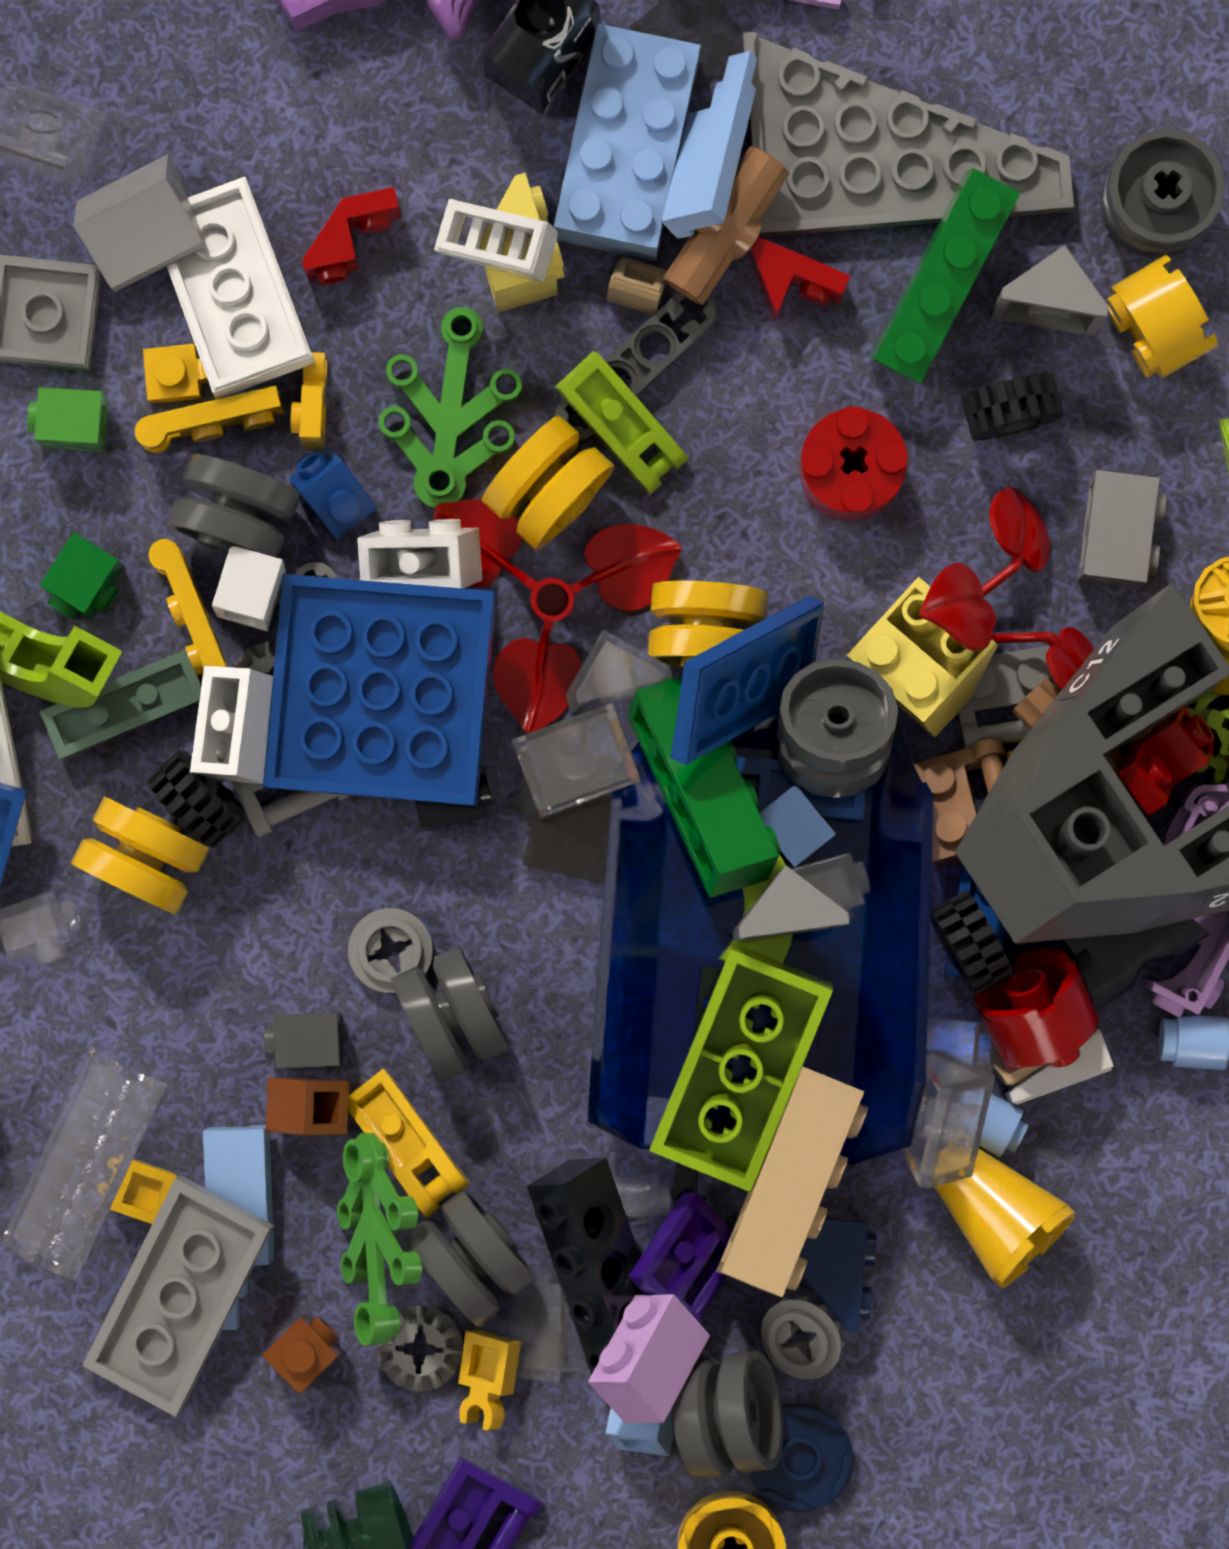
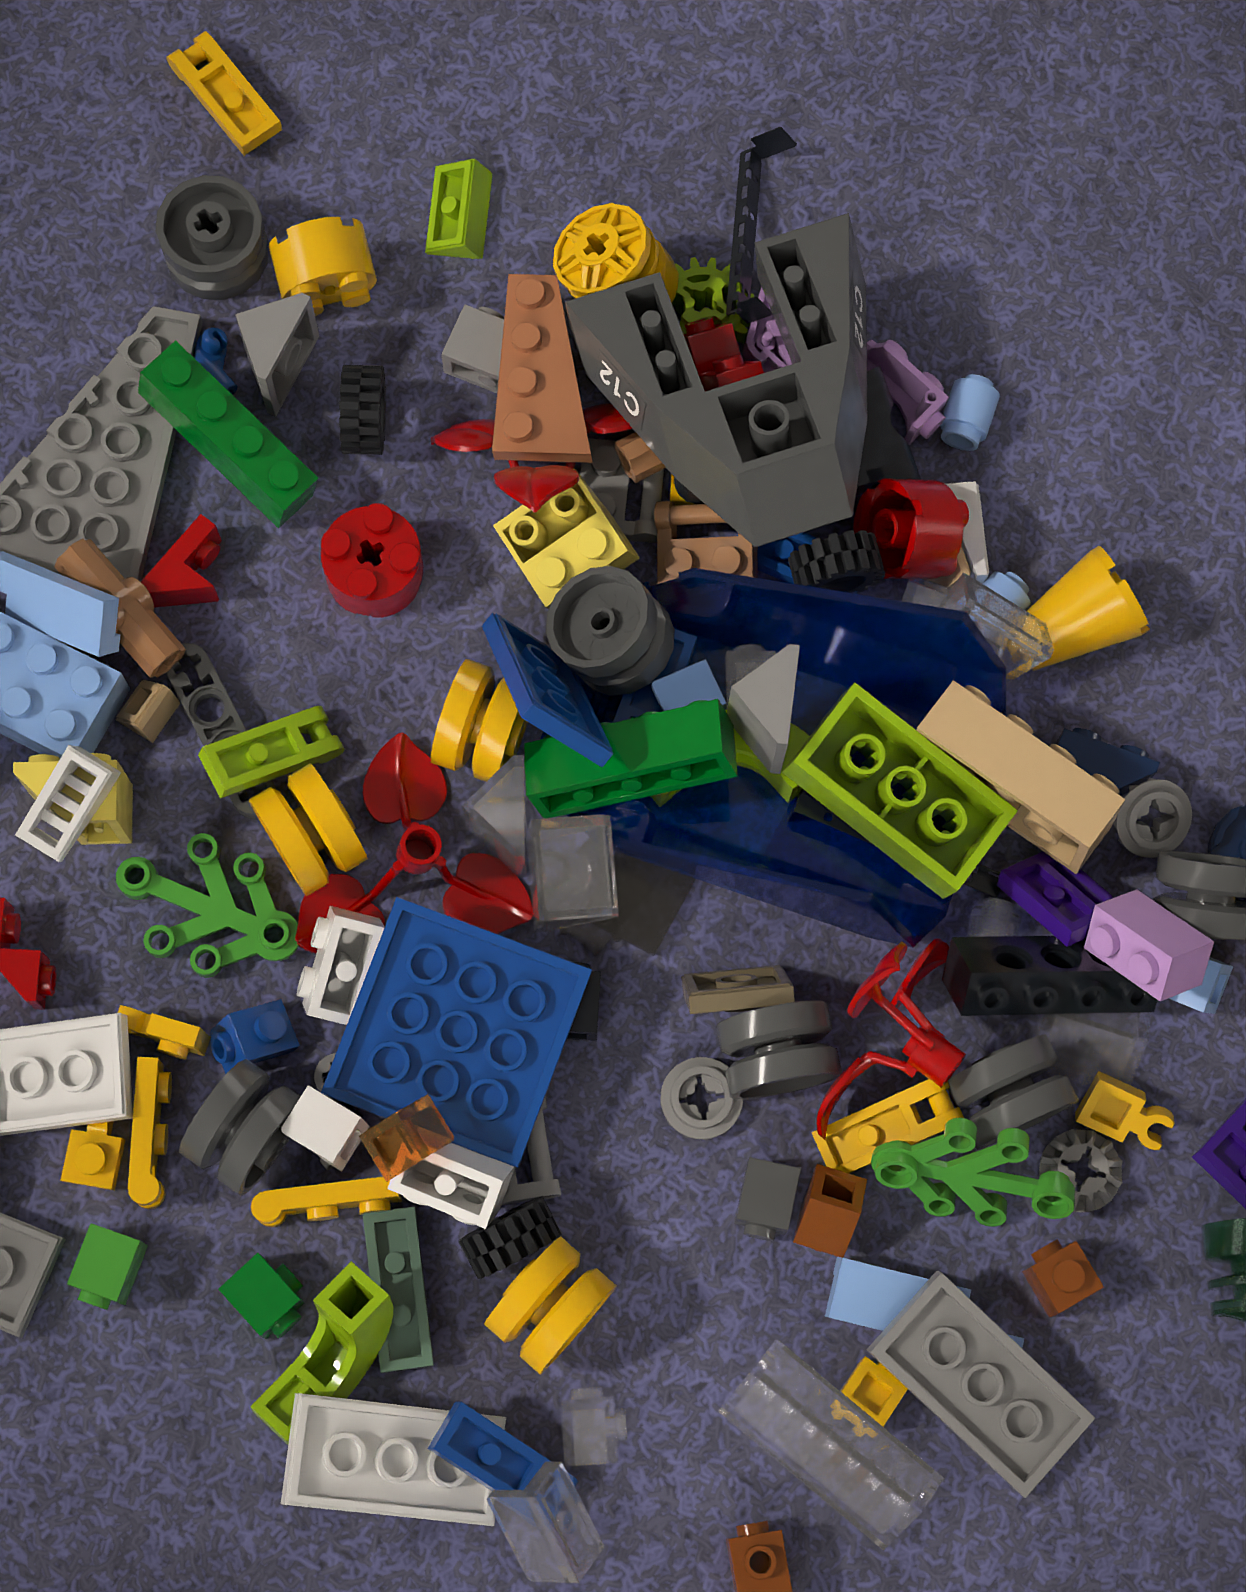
camera: 80 degrees left, 10 degrees down
none -> blue arm [193,327,238,395]
none -> clear orange panel [359,1094,454,1182]
none -> nougat wing [492,274,593,463]
none -> dark tan plate [681,965,795,1014]
none -> red plant [817,938,966,1140]

